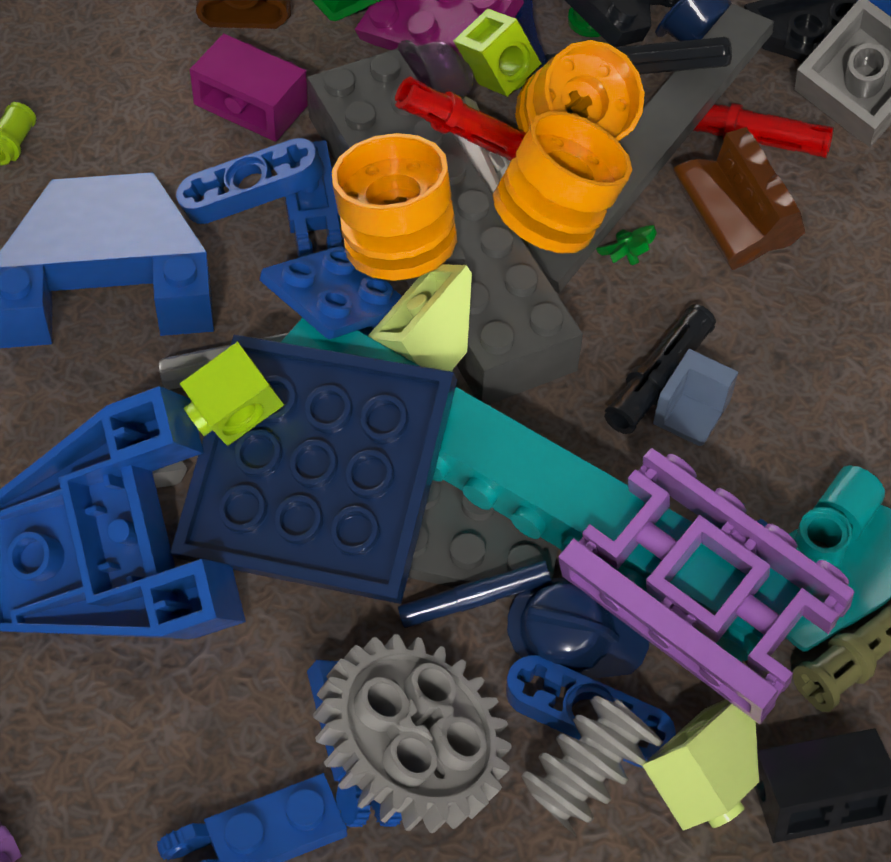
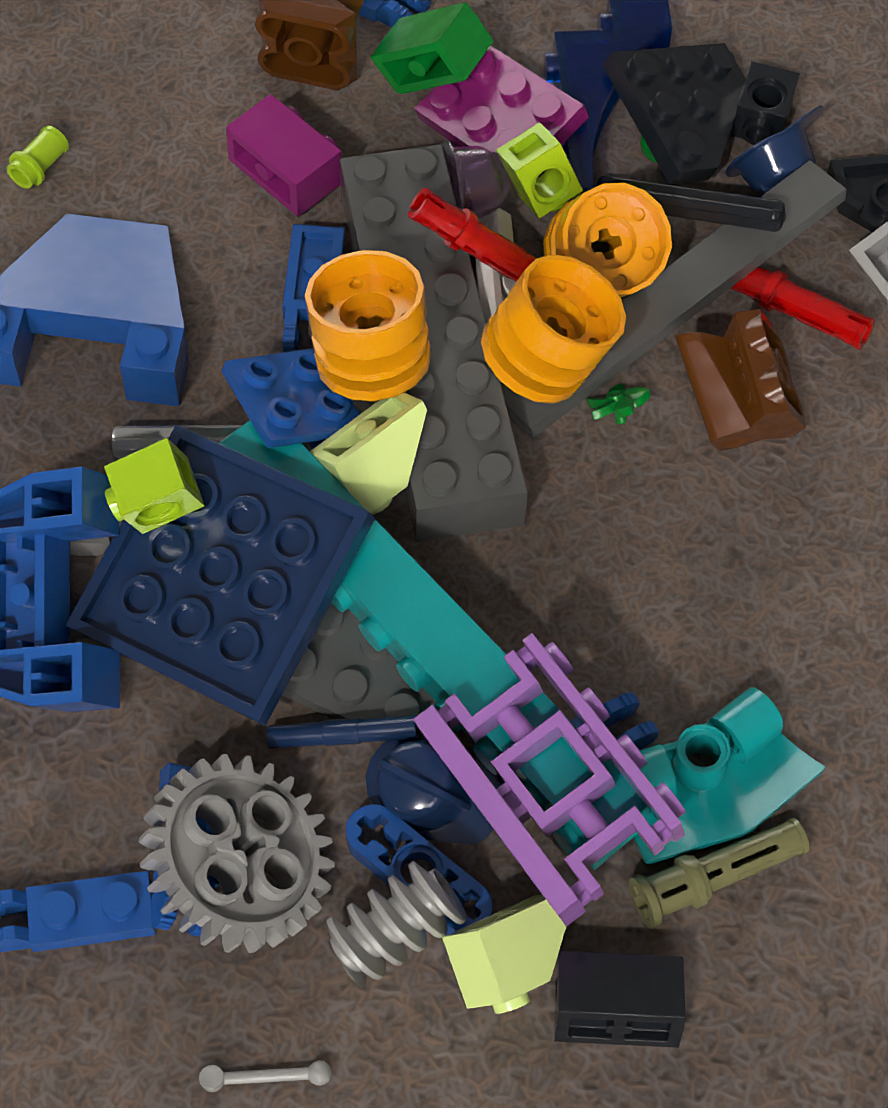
camera: 15 degrees right, 5 degrees up
blue beam [176,138,324,224] -> none
black pin [604,304,716,434] -> none
sand blue panel [653,349,739,446] -> none

